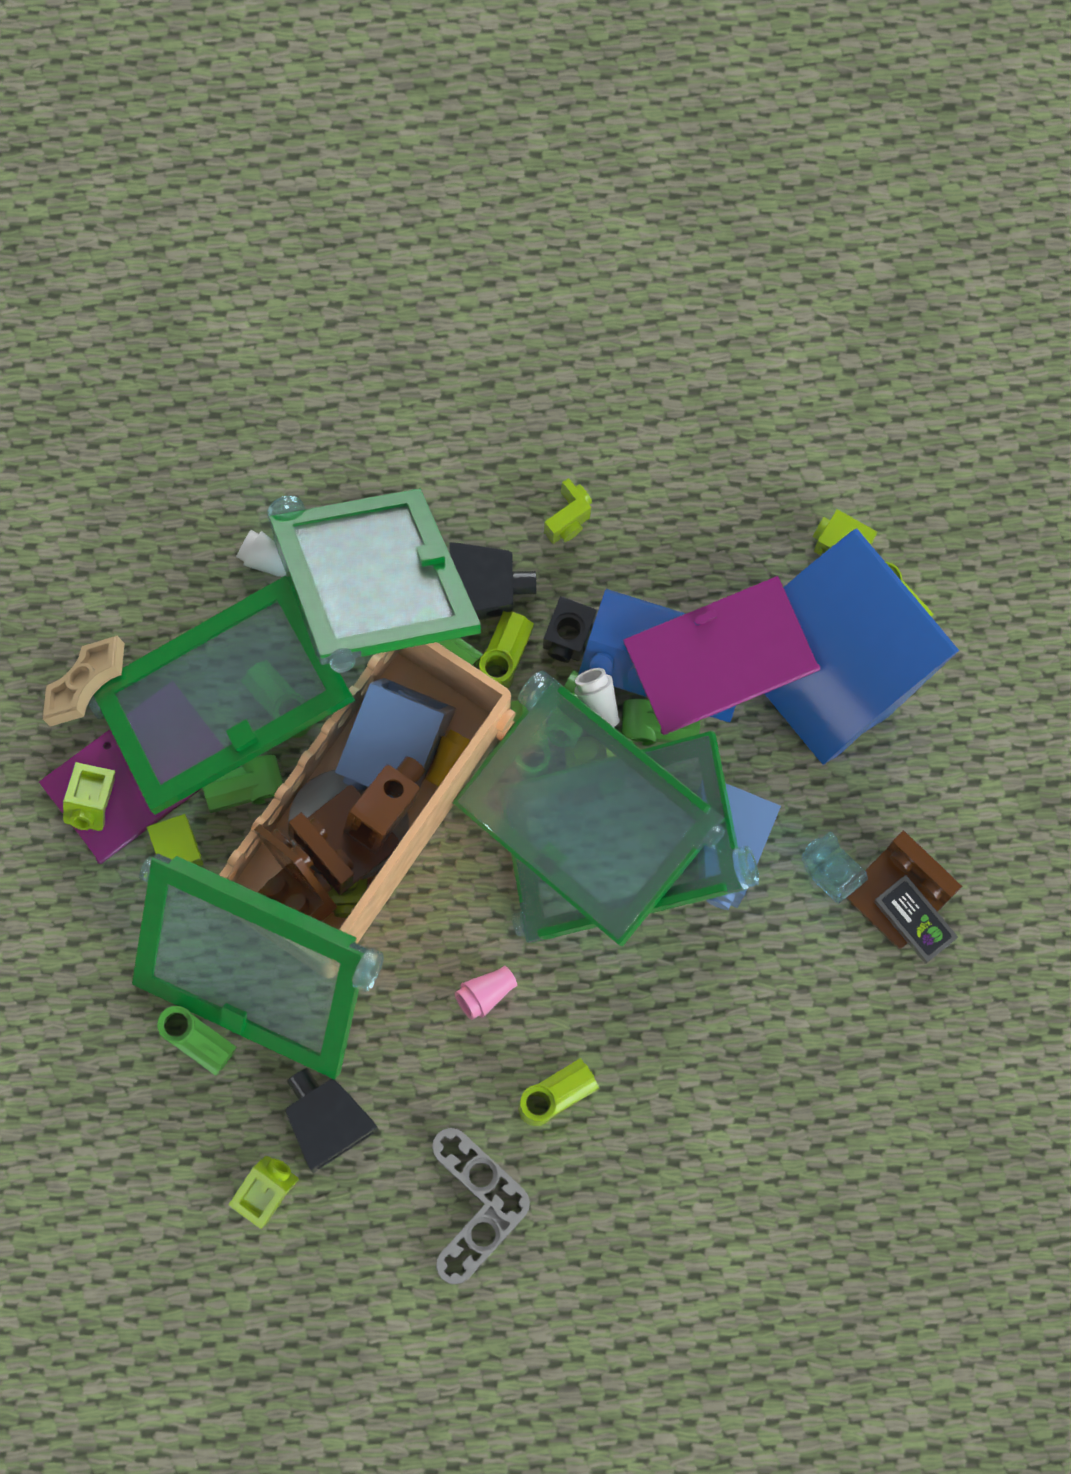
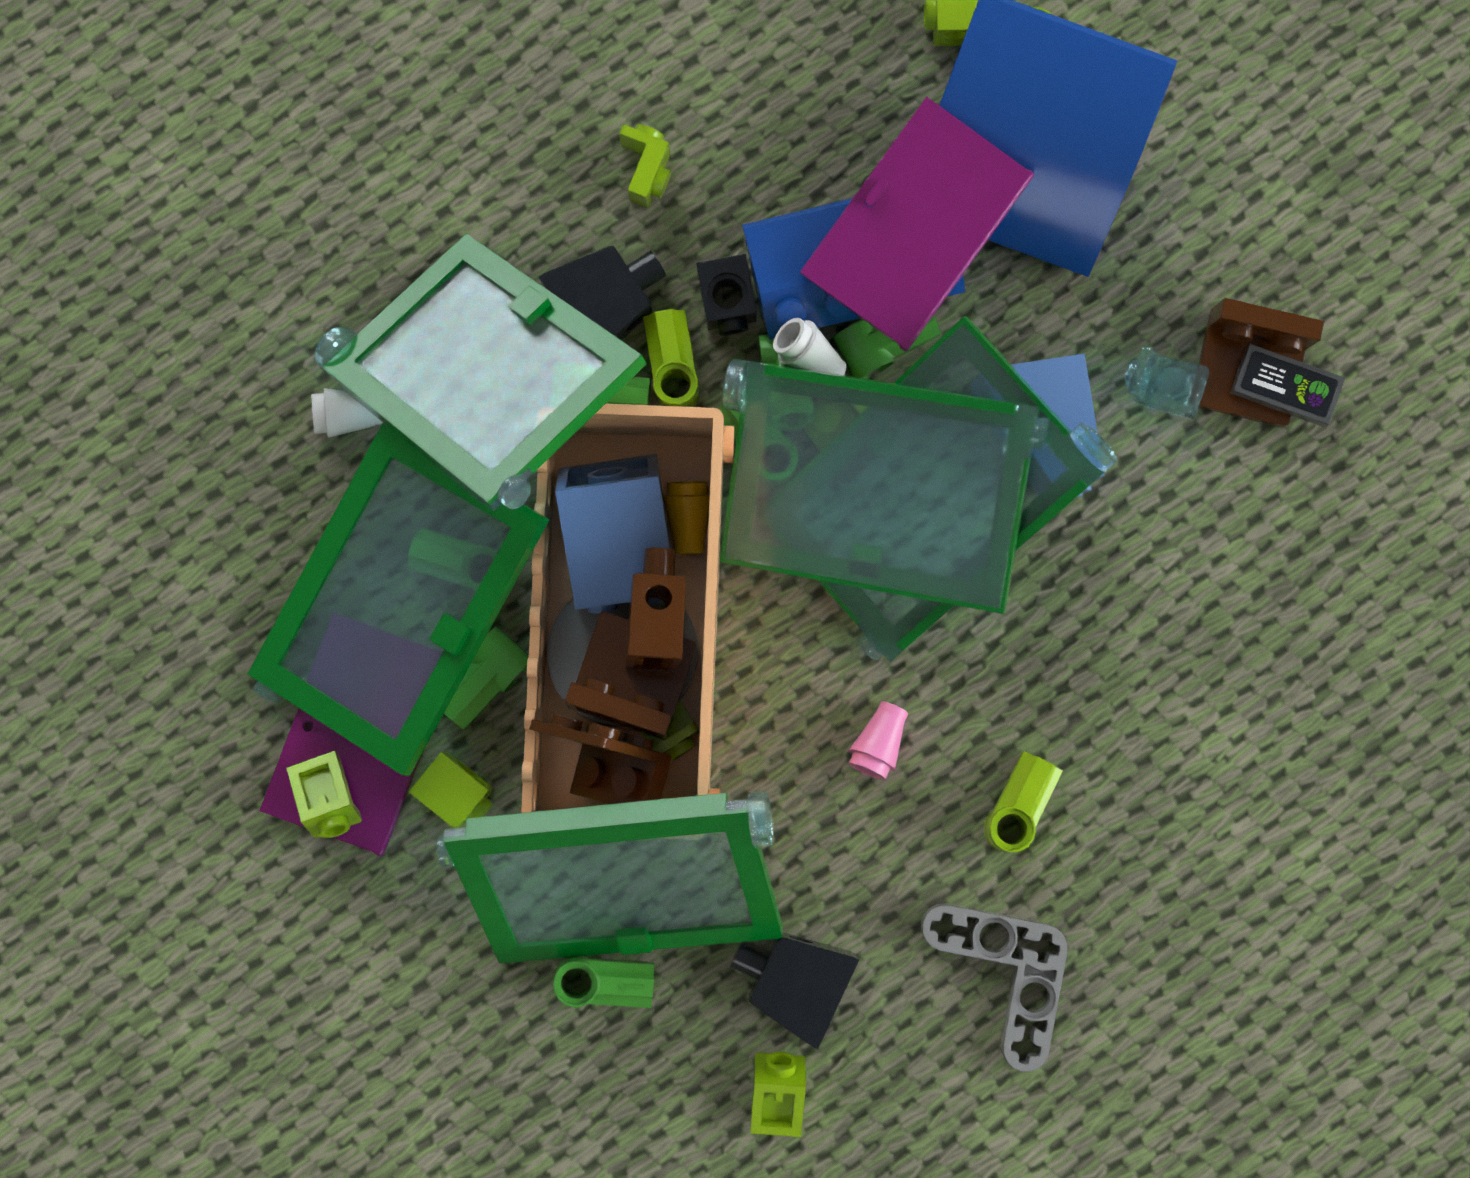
camera: 25 degrees left, 10 degrees up
tan tile [43,636,124,727] -> none

